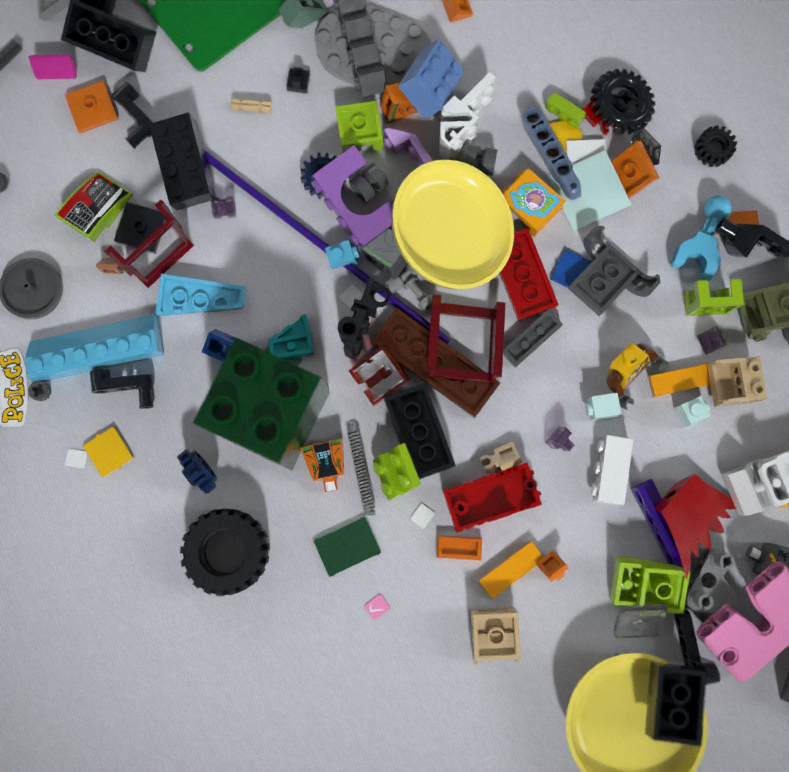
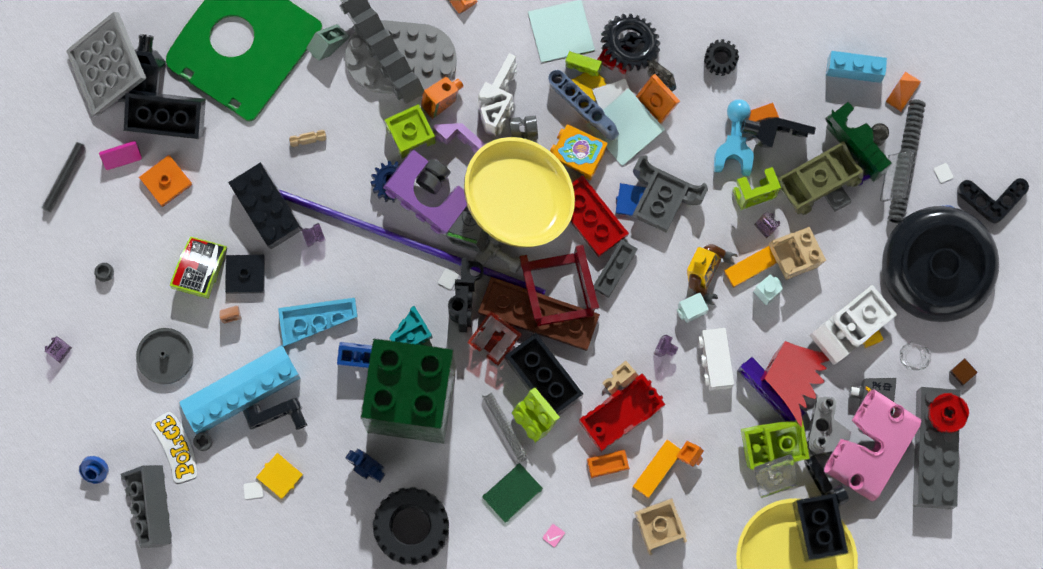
camera: 20 degrees left, 5 degrees down
dark red piece [104,200,194,288] -> none
black beam [111,81,153,149] -> none
black tile [286,67,311,94] -> none
torso [300,439,344,492] -> none
medium azure bracket [325,240,360,269] -> none
medium blue piece [398,39,465,119] -> none
white sticker [410,503,435,529] -> none
none -> light aqua piece [528,0,595,63]

